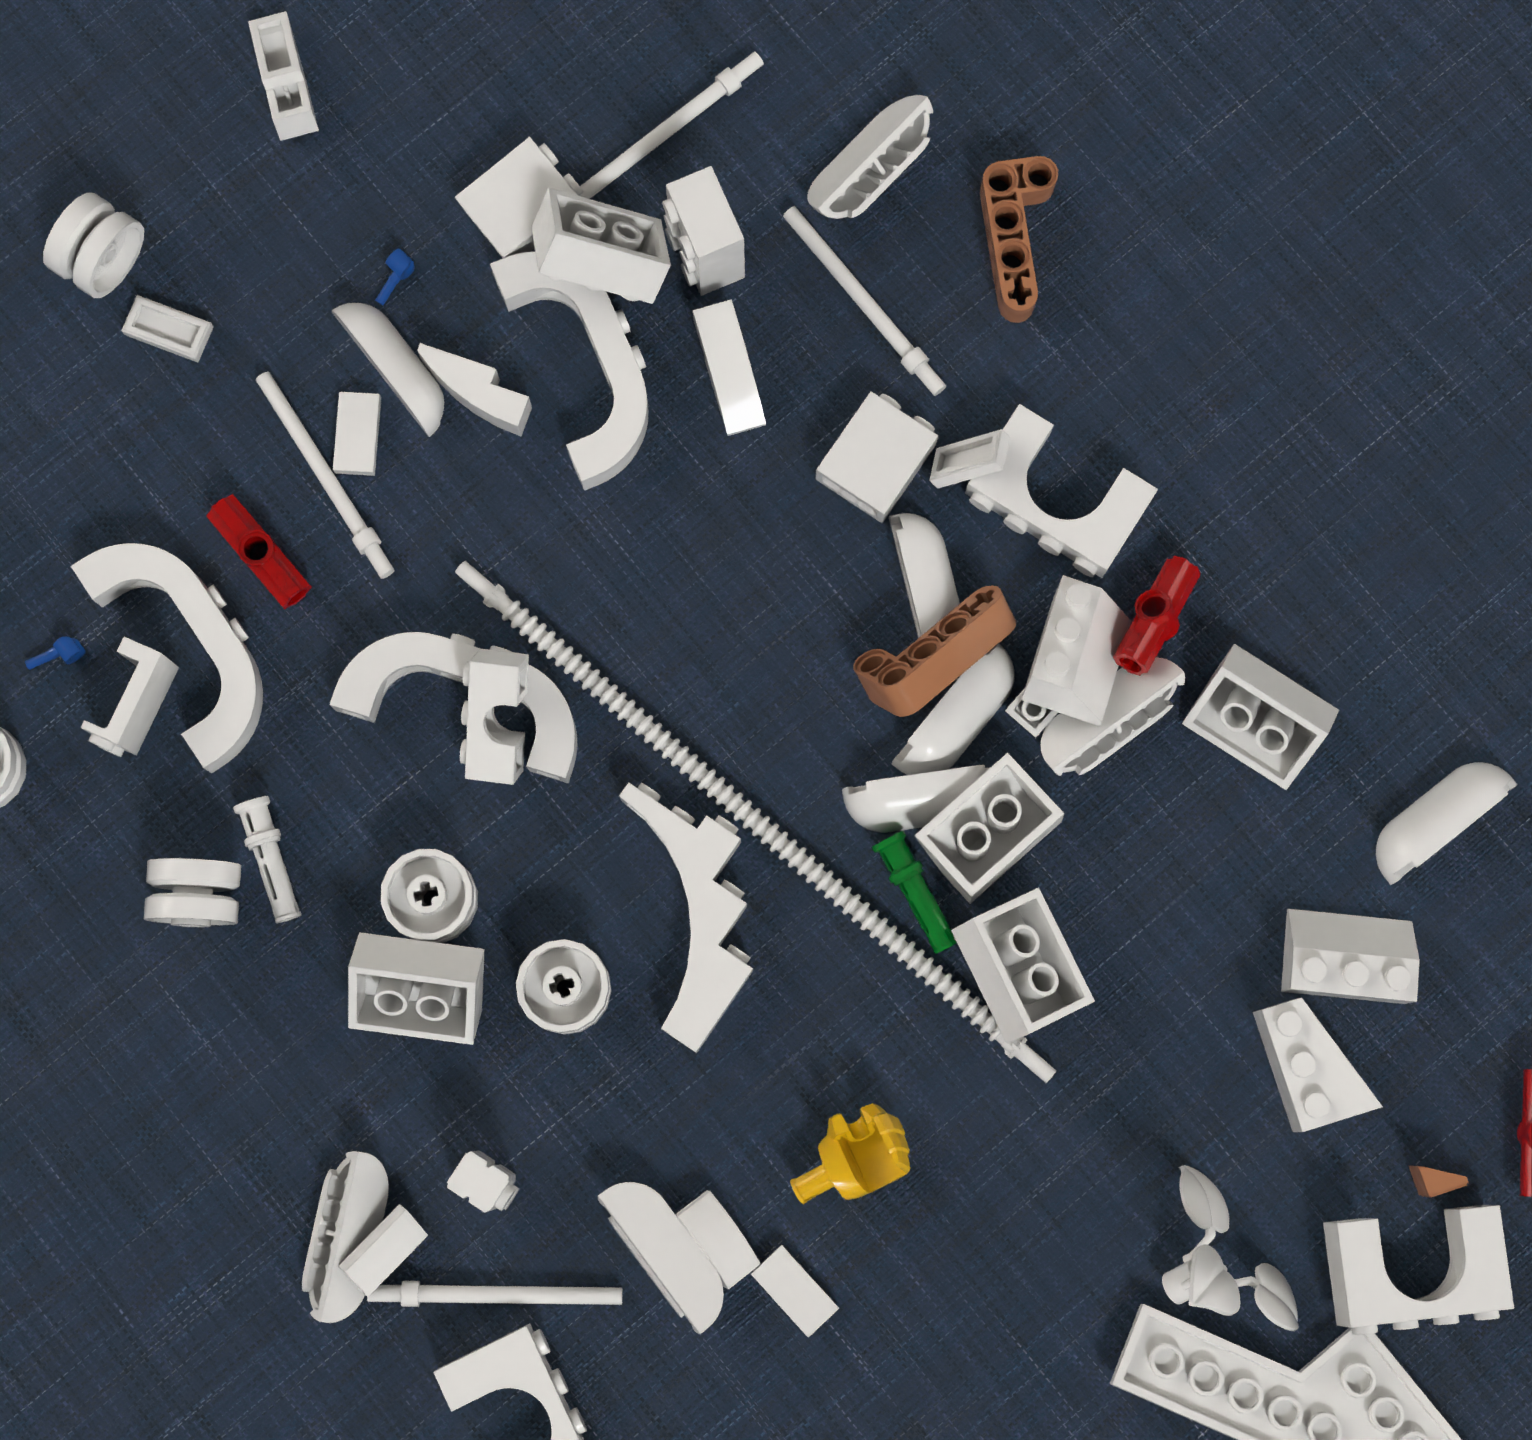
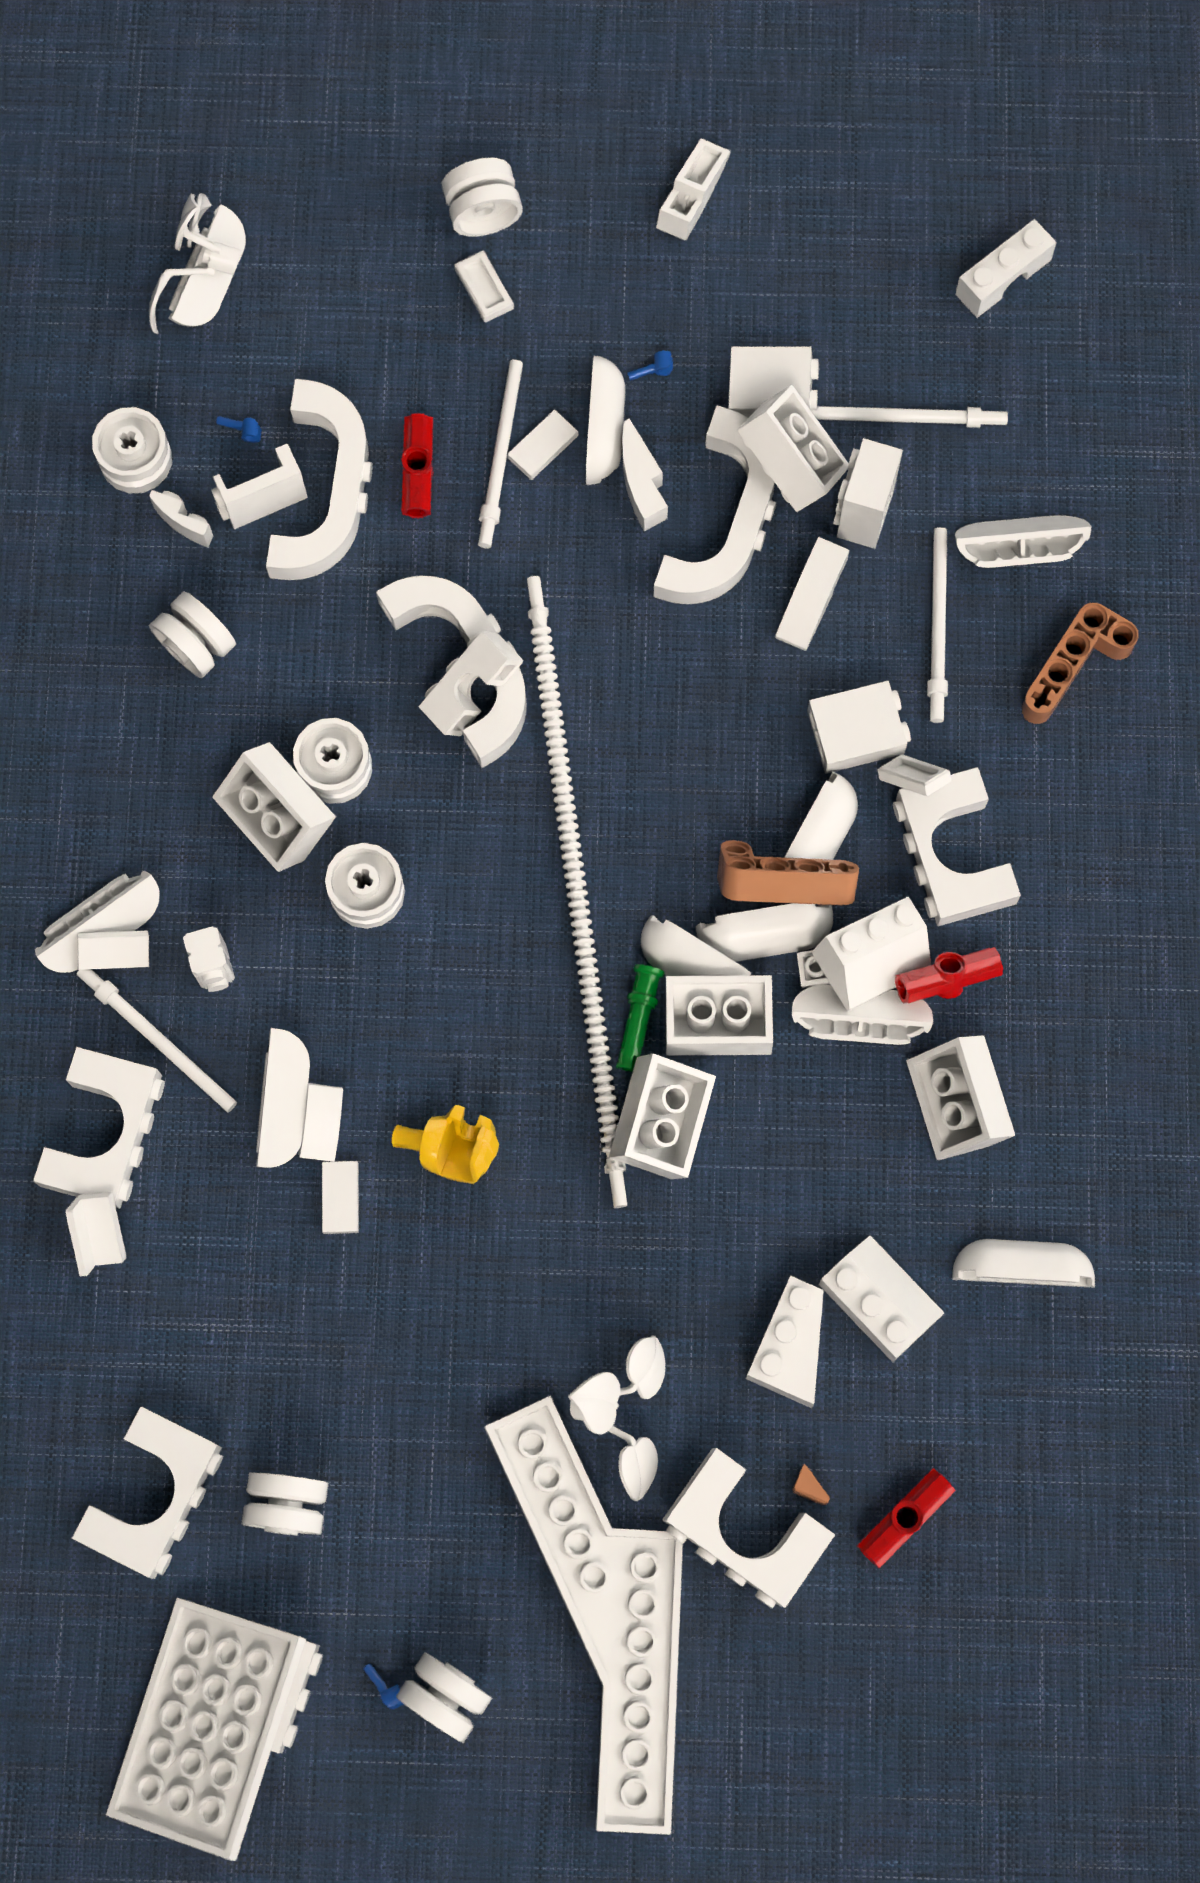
camera: 45 degrees right, 5 degrees down
white pin [233,796,301,924] -> none
white arch [619,782,753,1053] -> none
none -> white slope [149,490,213,547]

